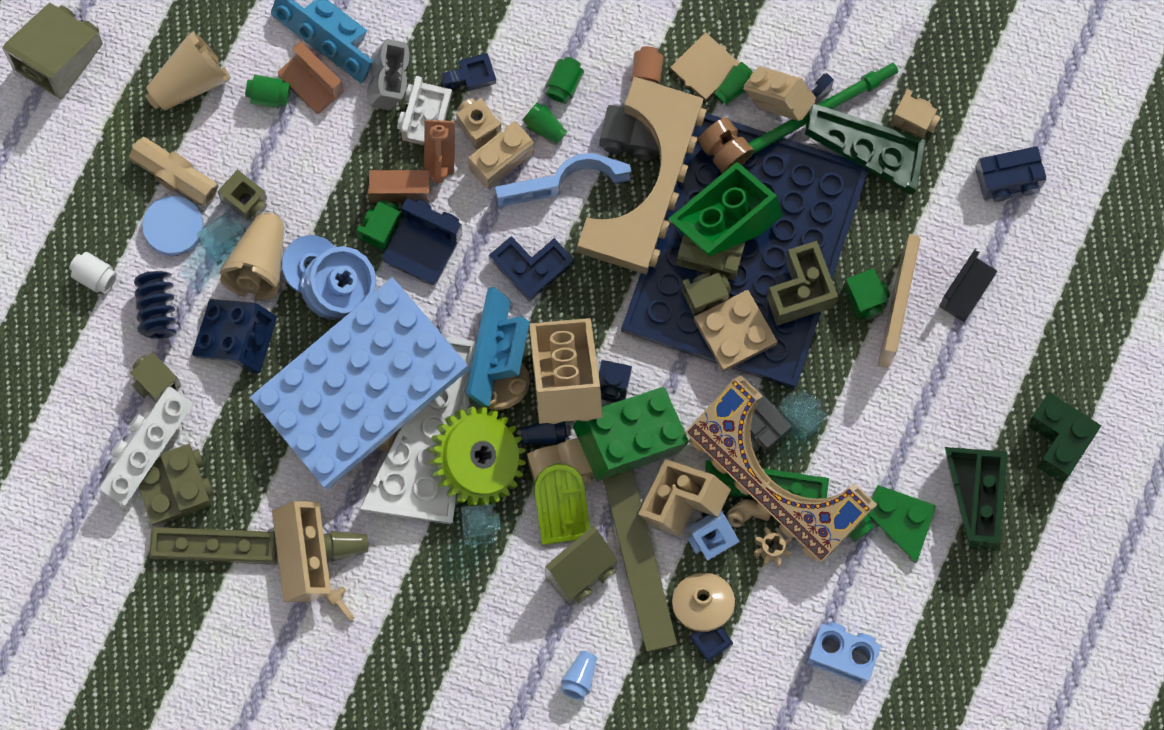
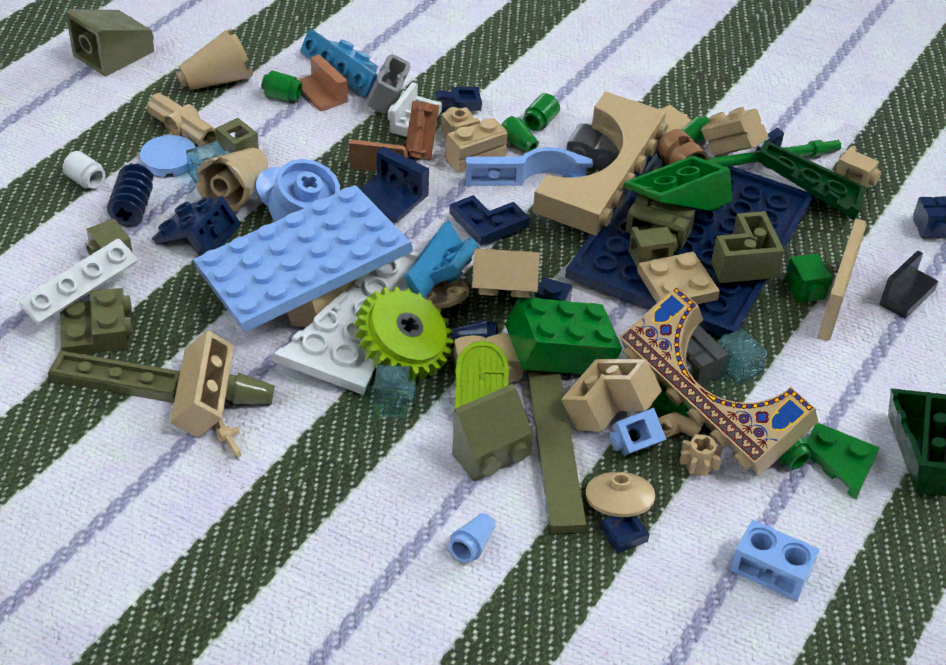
camera: 10 degrees right, 30 degrees down
green brick [356,200,401,252] -> none

